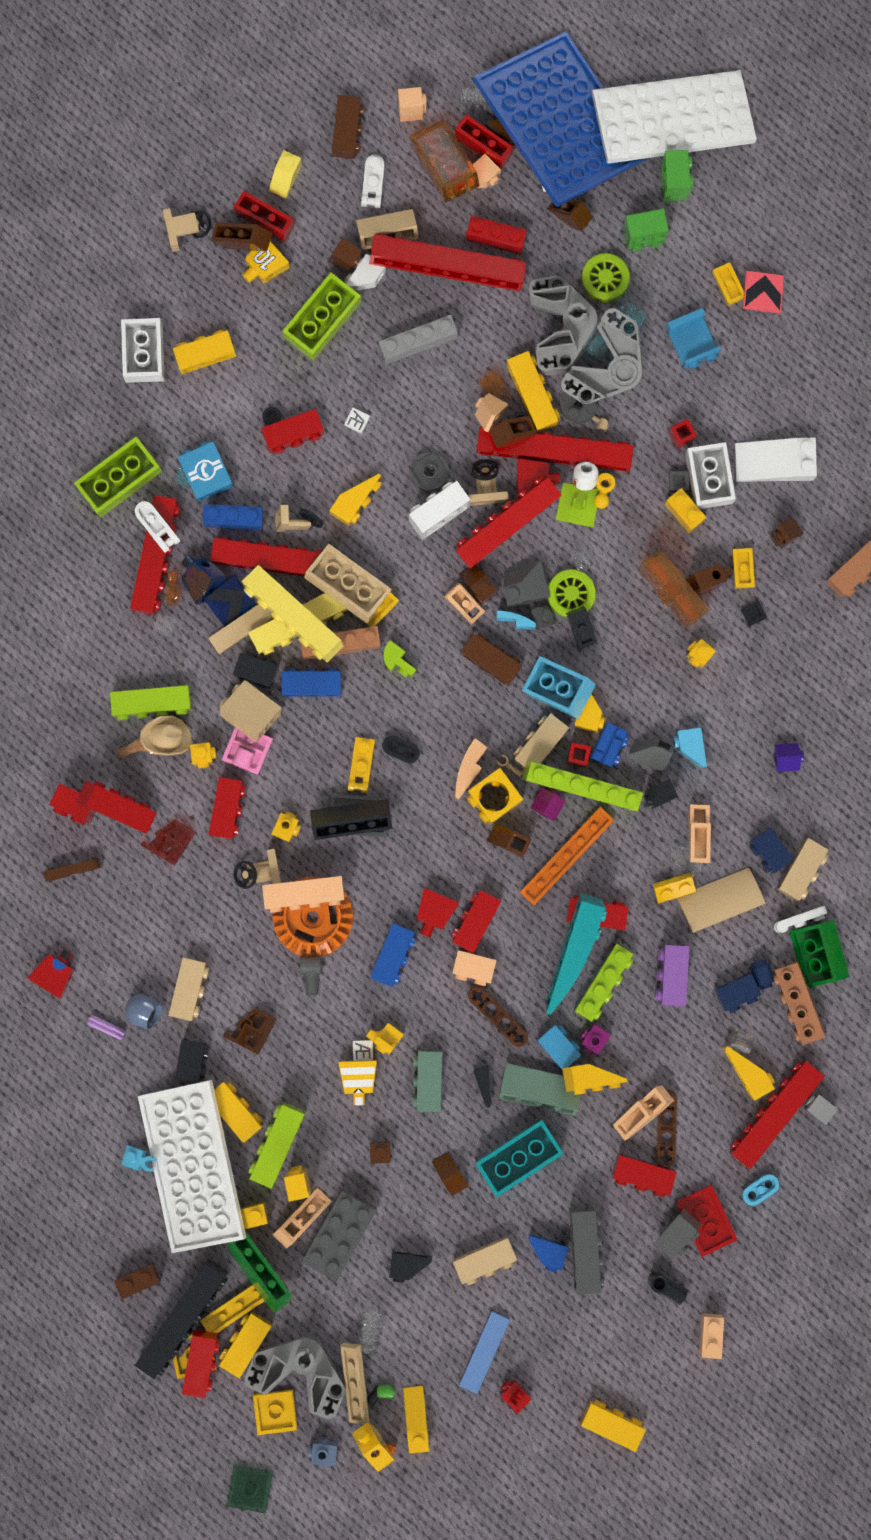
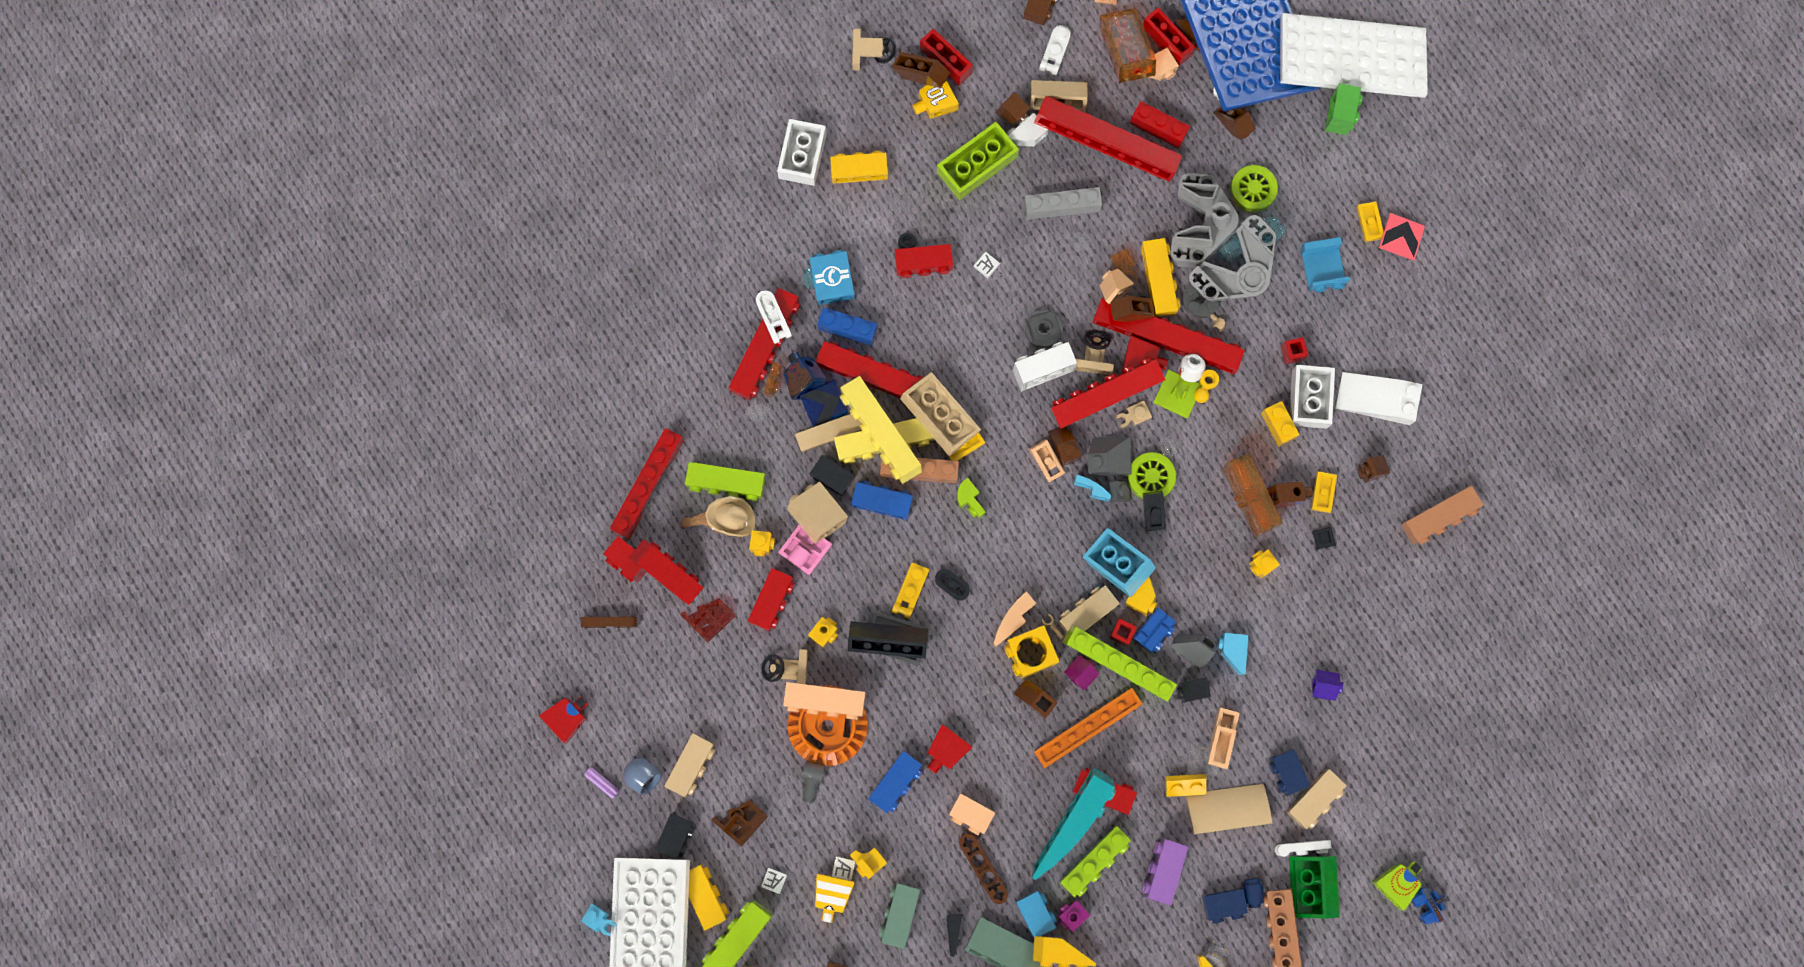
camera: 20 degrees right, 5 degrees down
lime brick [74,437,162,518] -> none
light yellow slope [269,150,302,199] -> none
tan piece [275,505,324,532] -> none
yellow slope [329,474,382,526] -> none
red brick [451,890,502,953] -> none
reddish brown brick [460,633,522,687] -> none
bright green brick [623,209,669,251] -> none
dark grey plate [669,471,689,492] -> none
none -> red arch [609,428,684,540]
none -> white tile [761,868,787,894]
none -> tan plate [1116,401,1152,428]

